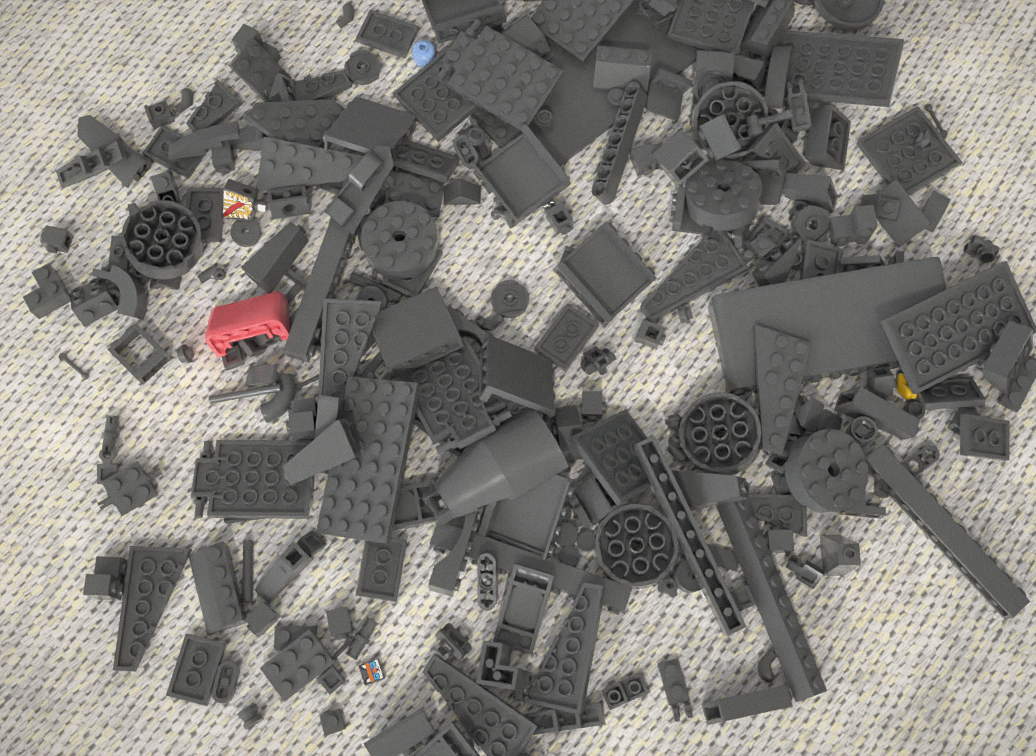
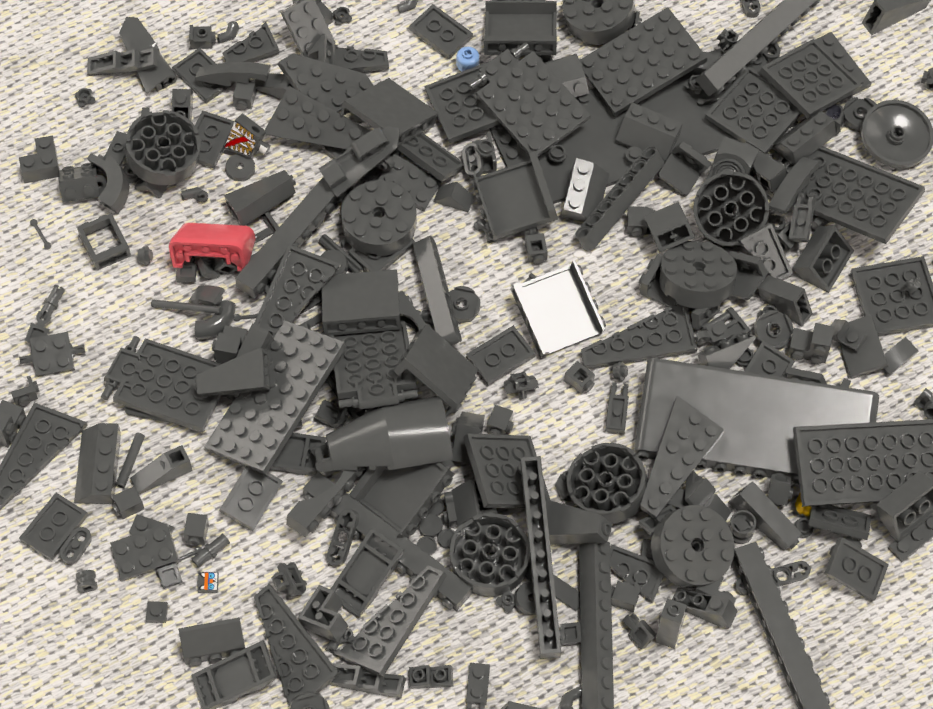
camera: 15 degrees right, 10 degrees down
dark grey brick [40,225,74,253] -> none
dark grey brick [267,185,310,219] -> none
dark grey plate [297,530,326,557] -> none
dark grey plate [344,50,381,85] -> none
dark grey plate [665,414,682,430] -> none
dark grey slope [697,114,740,161] -> none
dark grey brick [746,109,795,137] -> none
none -> dark grey bracket [11,376,40,406]
none -> dark grey plate [75,88,95,107]
none -> dark grey bracket [315,400,348,429]
none -> dark grey plate [332,7,352,25]
none -> beam [413,235,462,345]
none -> dark grey slope [561,158,609,222]
none -> dark grey hinge [605,382,629,434]
none -> dark grey slope [672,588,738,628]

